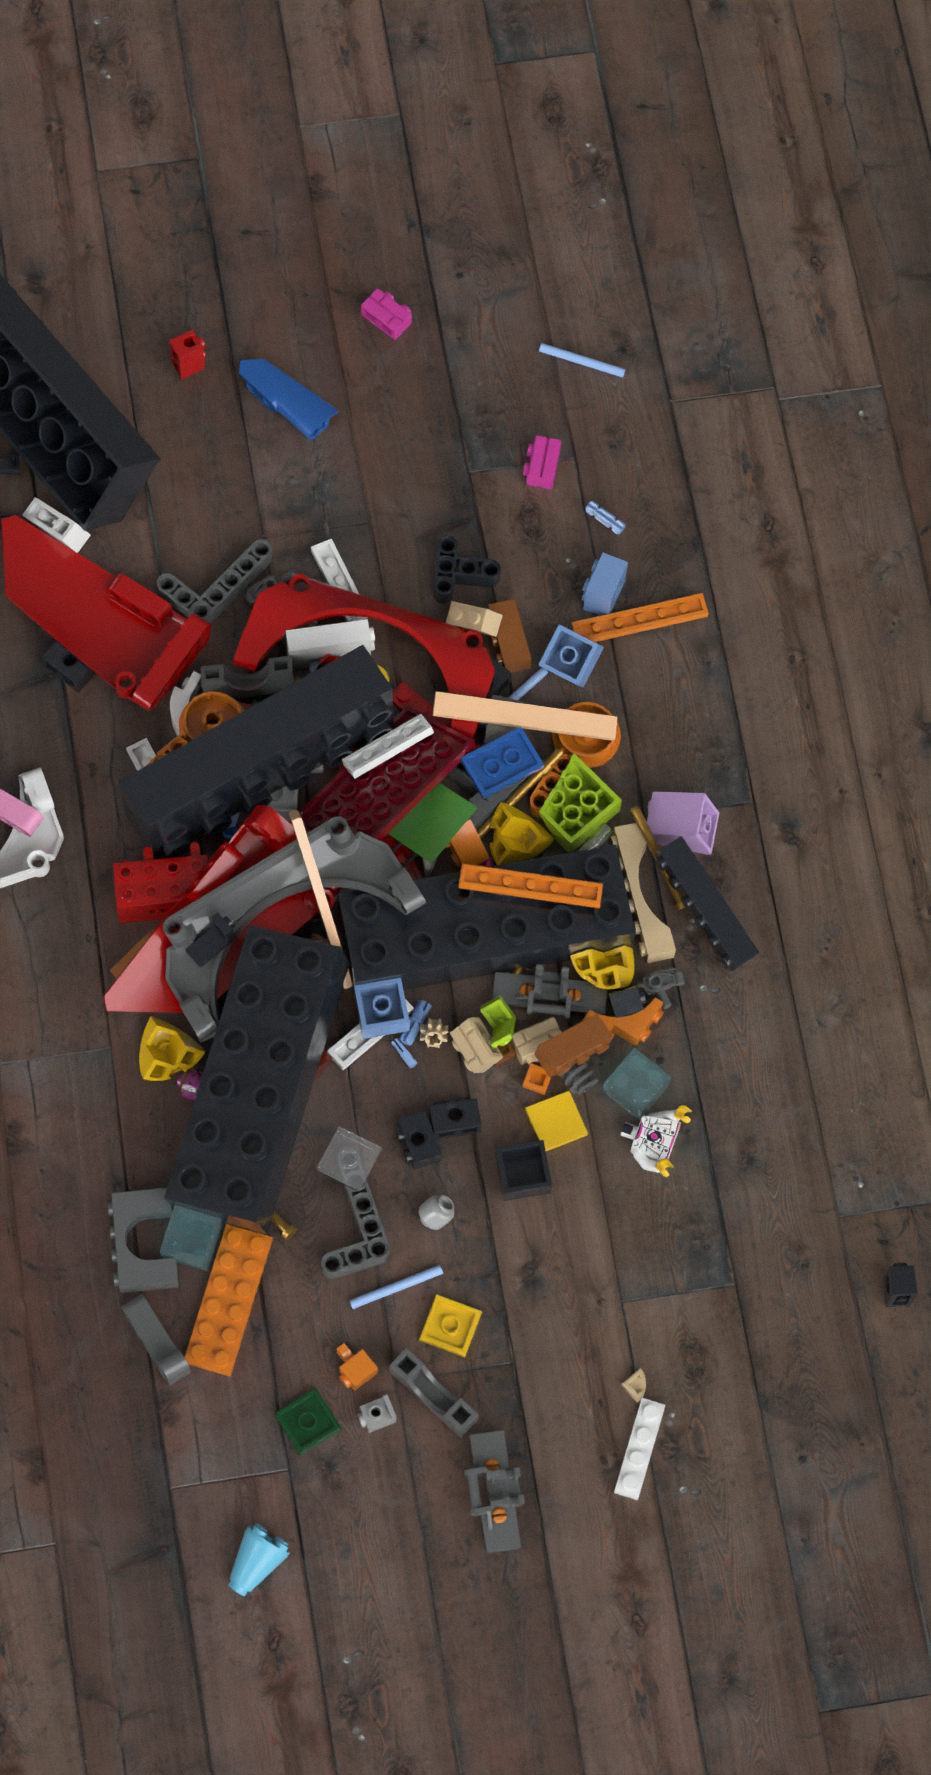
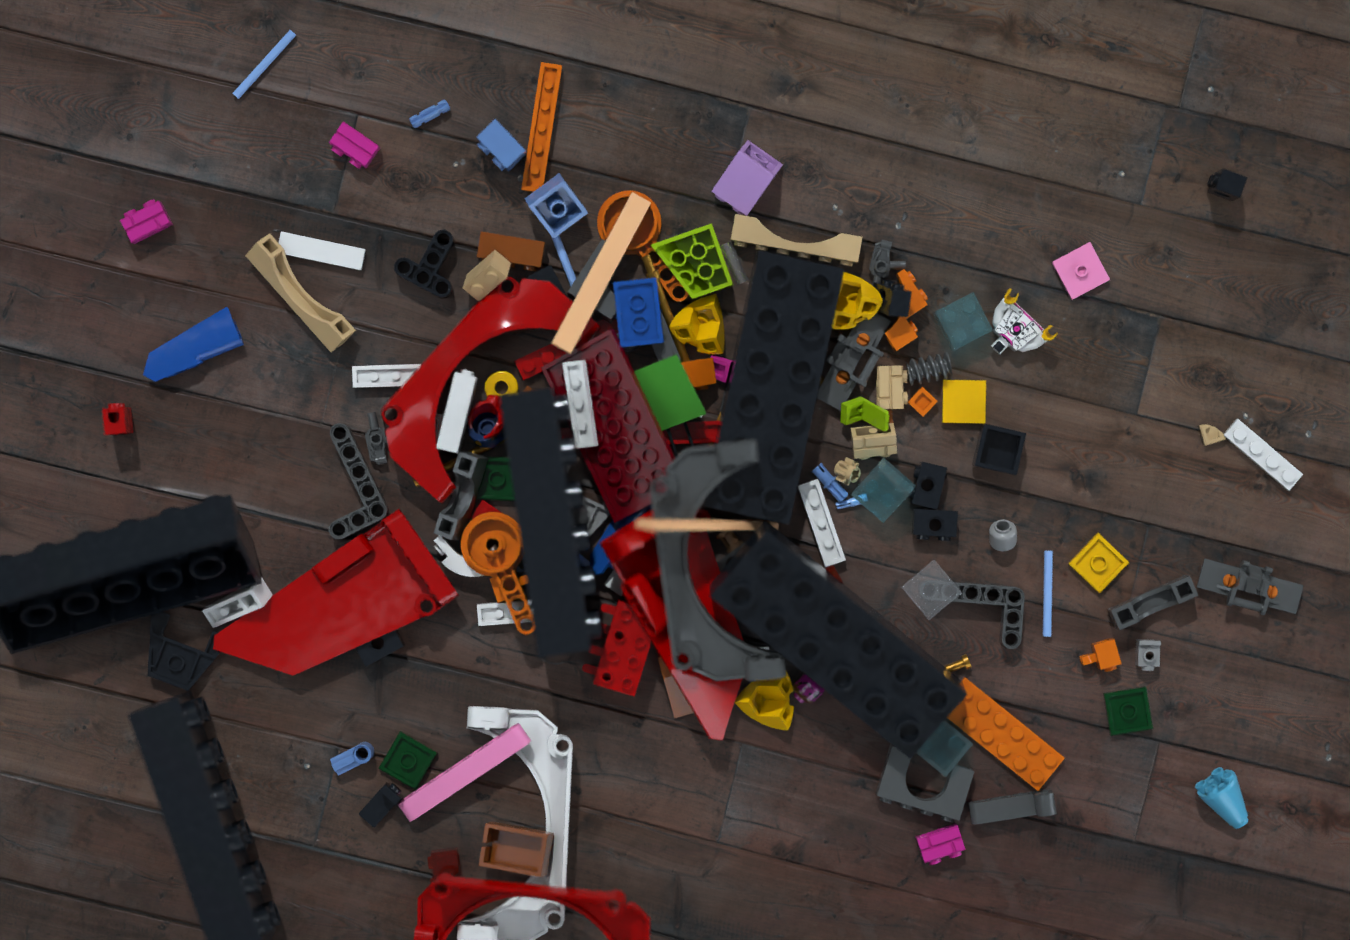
camera: 60 degrees left, 20 degrees up
black bracket [186,912,237,967] -> none
medium blue brick [354,978,410,1039] -> none
orange tile [458,863,603,908] -> none
dark orange brick [534,1013,613,1078] -> none
pearl gold bar [631,806,685,911] -> none
black brick [655,836,760,971] -> none
none -> tan arch [245,234,356,352]
none -> white tile [279,232,366,271]
none -> clear light blue piece [851,457,916,523]
none -> dark pink brick [915,823,965,865]
none -> bright pink plate [1051,242,1110,300]

